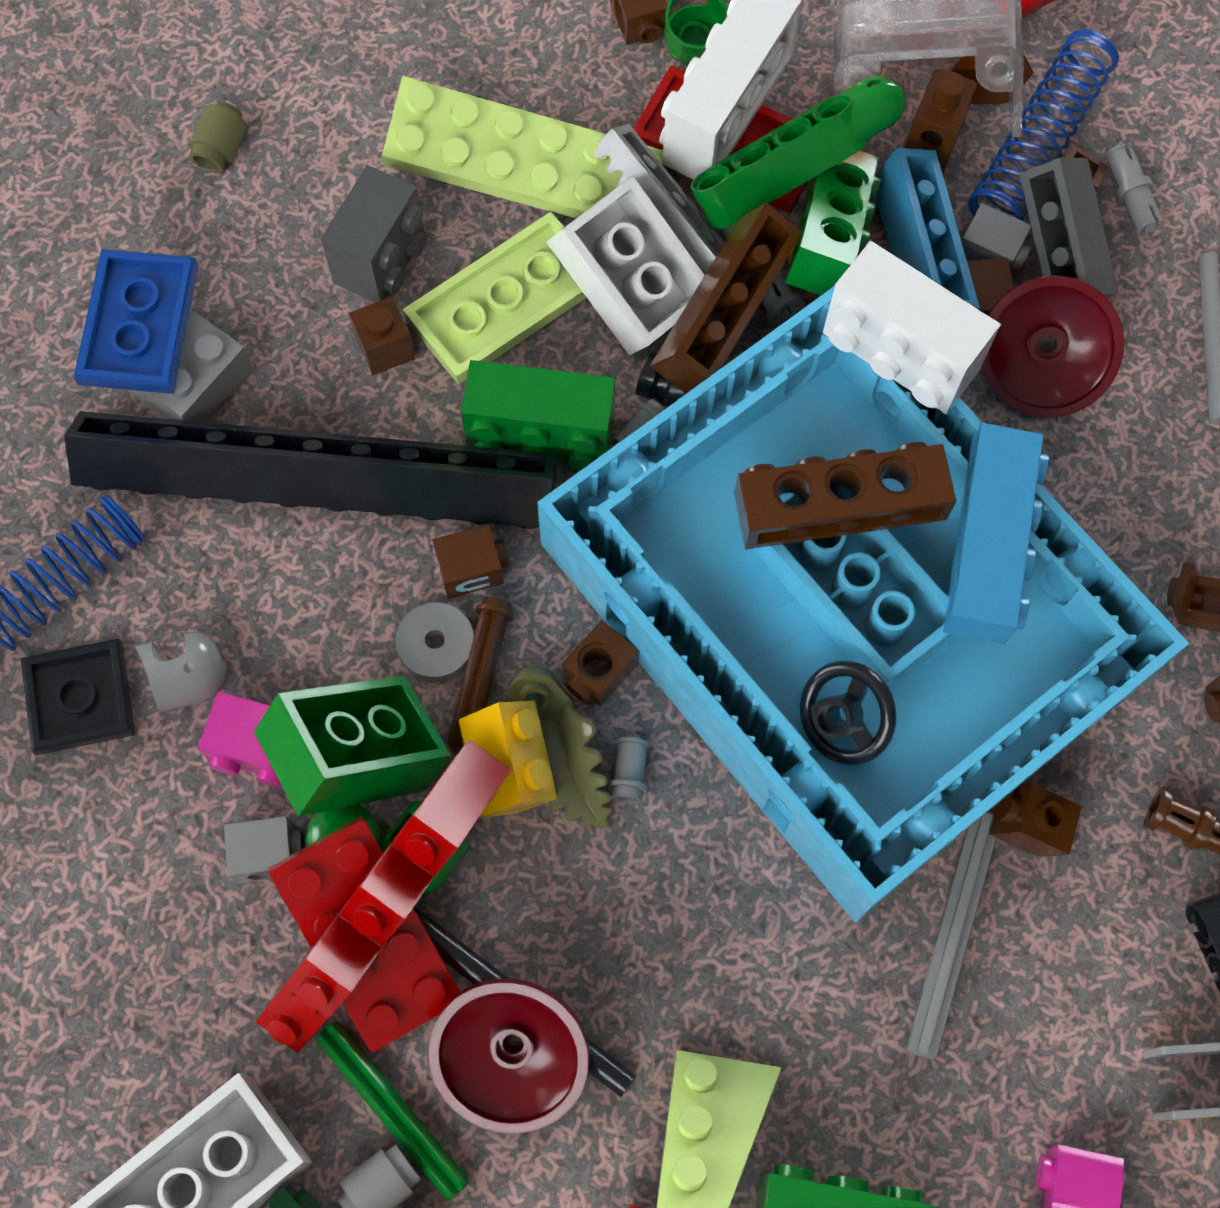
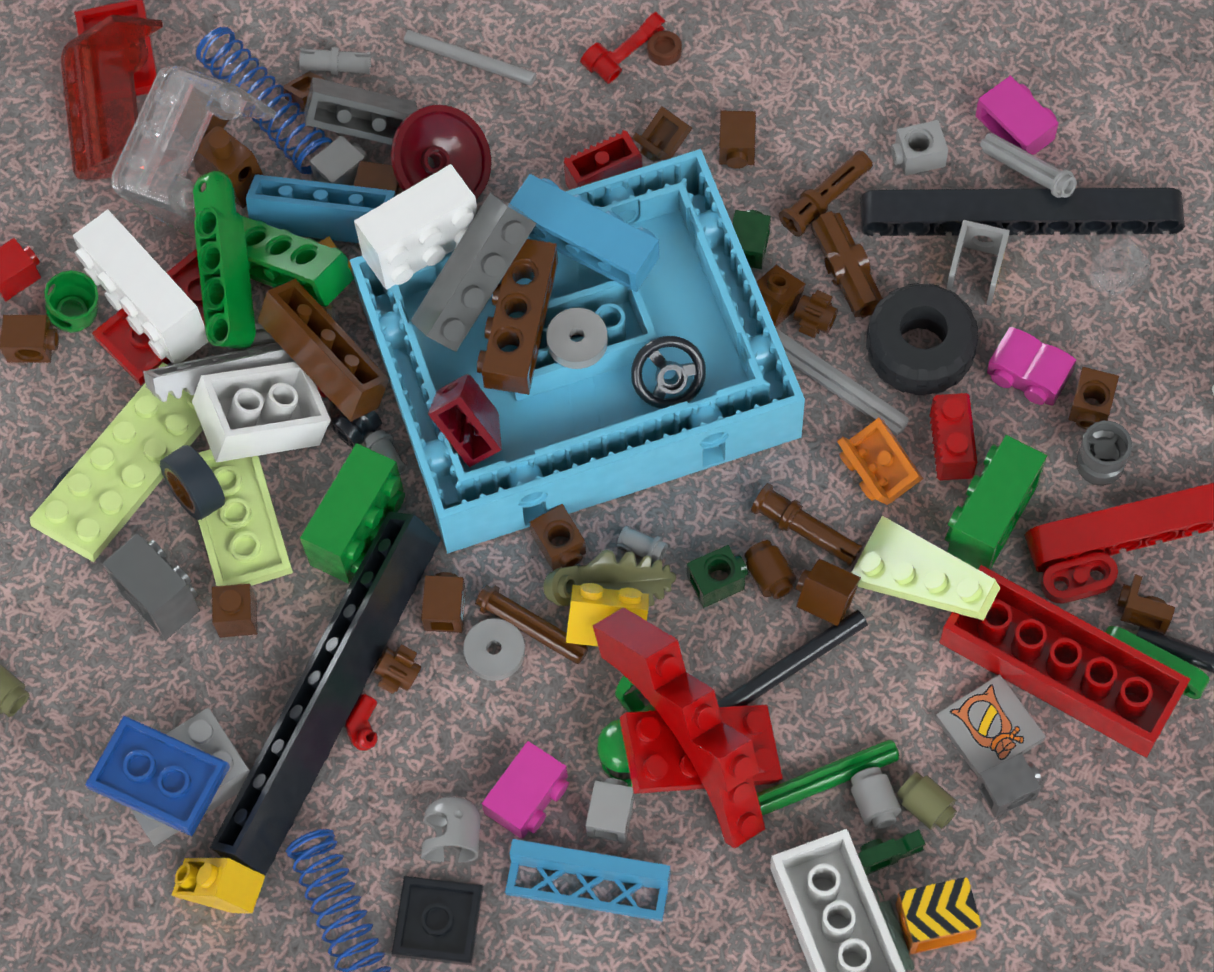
camera: 65 degrees left, 5 degrees down
green brick [254,676,451,817] -> none
dark red dish [428,978,590,1134] -> none
none -> black wheel [160,445,225,520]
none -> yellow slope [171,858,265,914]
none -> red arm [345,694,378,751]
none -> reddish brown gear [373,644,421,694]
none -> dark grey brick [410,193,537,352]
none -> dark red torso [428,374,502,468]
none -> dark azure fence [505,839,671,922]
none -> light grey piece [546,308,608,369]
none -> red brick [564,130,643,190]
none -> dark green brick [687,545,748,608]
none -> dark green brick [732,210,771,269]
none -> reddish brown brick [744,540,796,599]
none -> reddish brown pin [751,483,863,566]
none -> reddish brown gear [793,290,838,339]
none -> reddish brown brick [796,558,861,626]
none -> reddish brown piece [811,211,883,318]
none -> orange bracket [837,417,923,505]
none -> black tyre [866,283,978,396]
none -> red brick [929,393,978,481]

